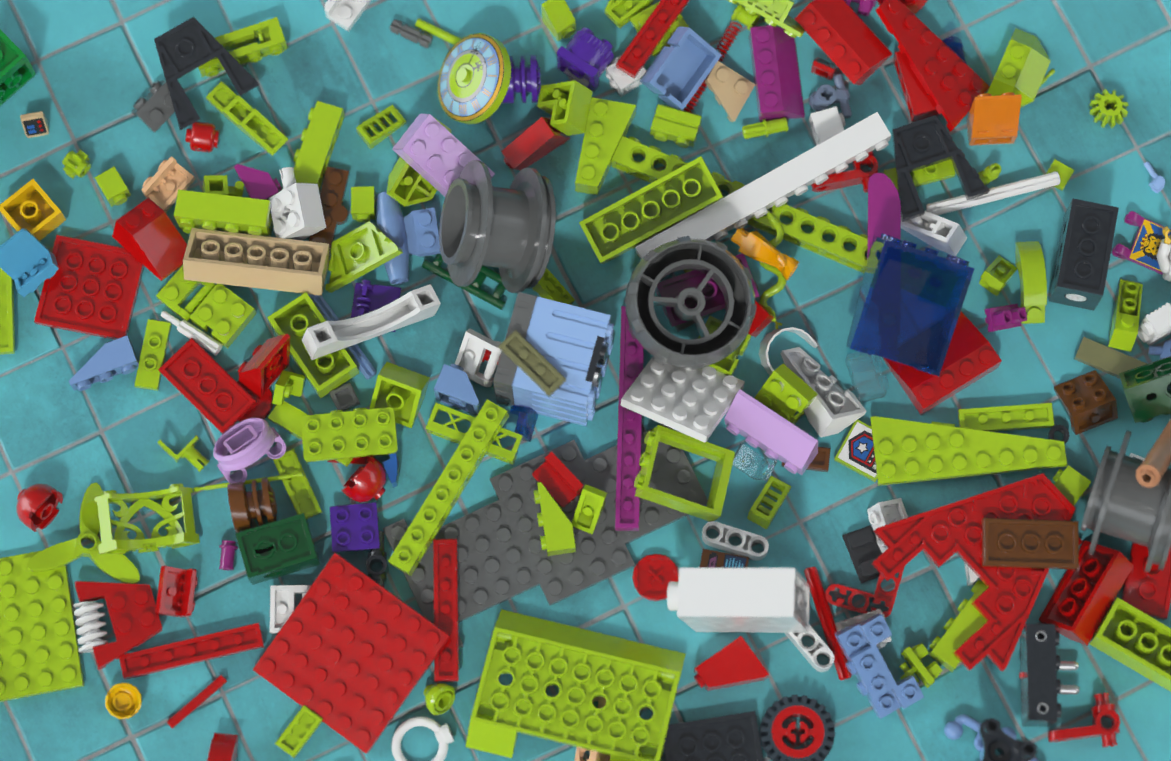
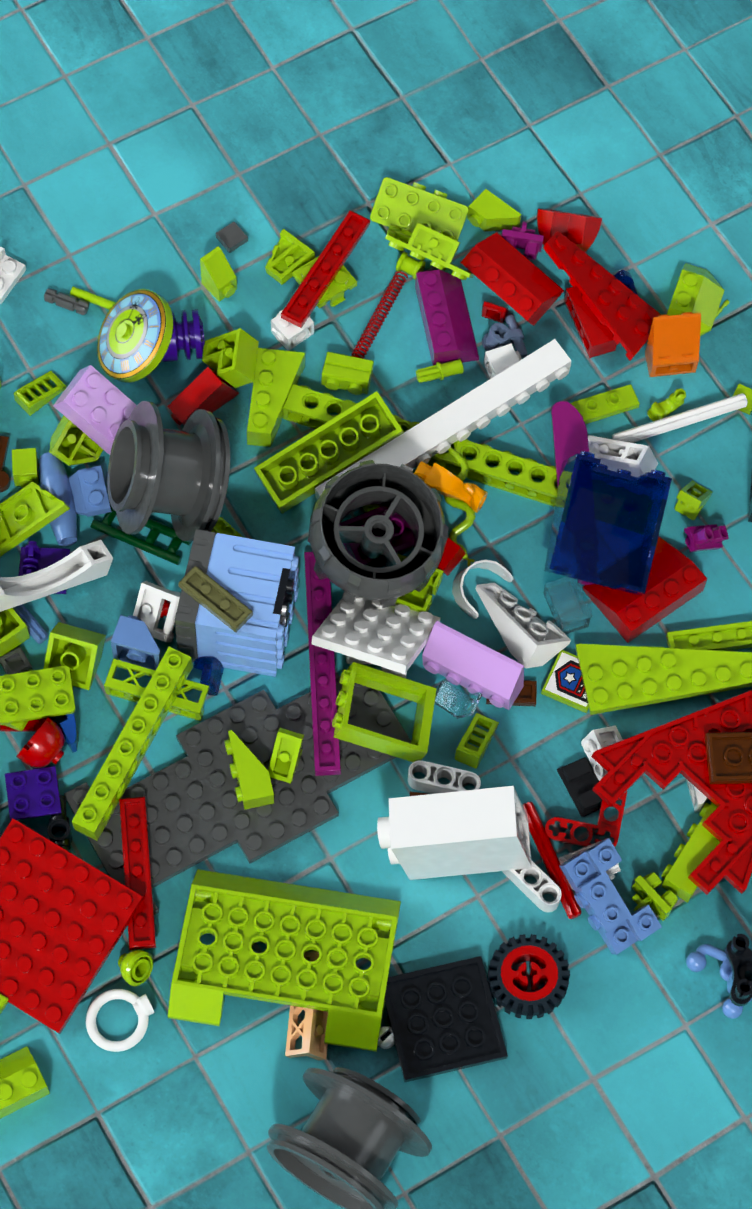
camera: 10 degrees left, 10 degrees down
red panel [532,451,584,508] -> none
dark purple piece [557,27,614,92] -> none
red tile [632,554,679,602] -> none
medium blue piece [640,26,722,110] -> none
red slope [693,636,769,691] -> none
tan wing [705,61,755,122] -> none
lime piece [754,363,818,425] -> none
red piece [811,150,878,193] -> none
black wing [892,115,990,222] -> none
lime arch [1015,241,1047,324] -> none

